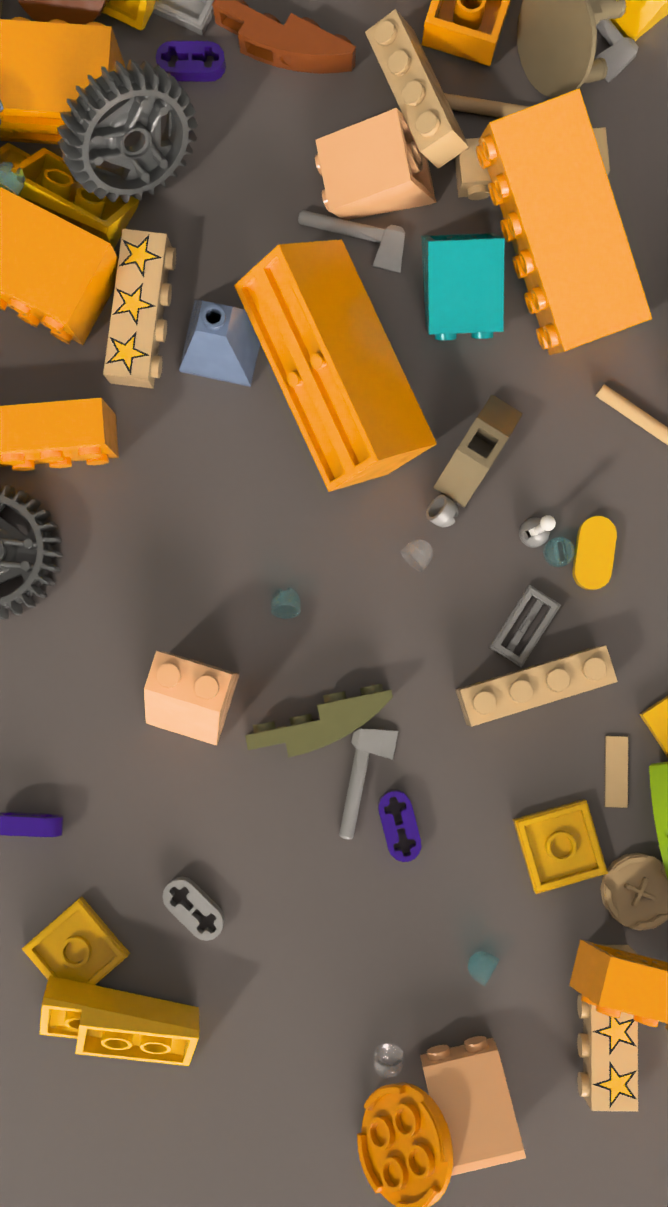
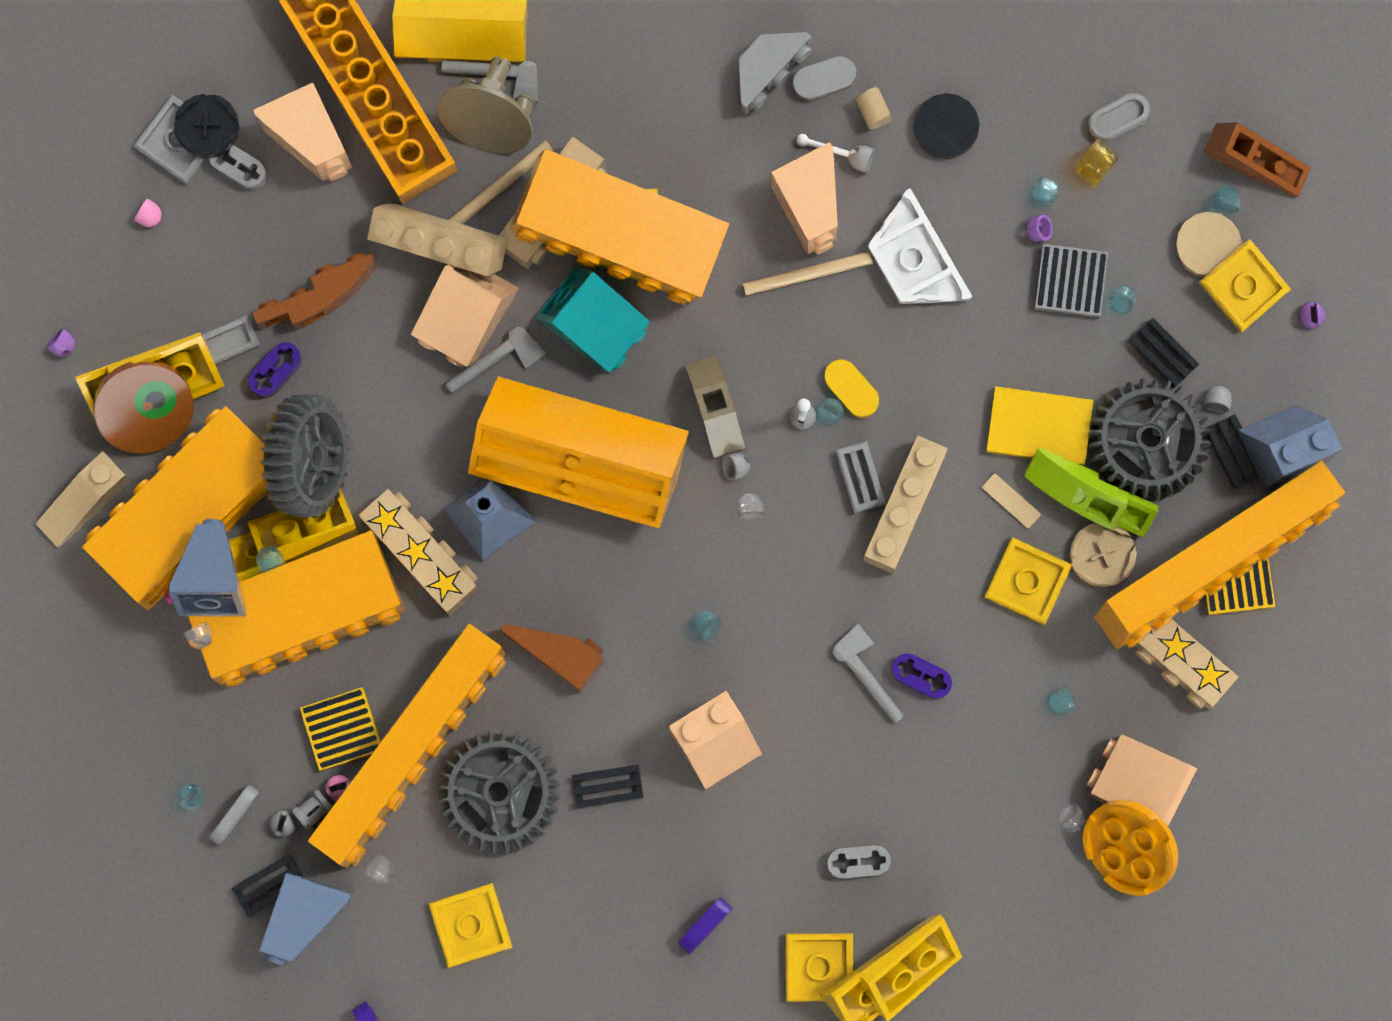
camera: 45 degrees left, 5 degrees down
olive slope [245,683,393,758] -> none
none -> dark orange slope [500,624,605,693]
none -> black tile [572,764,644,809]

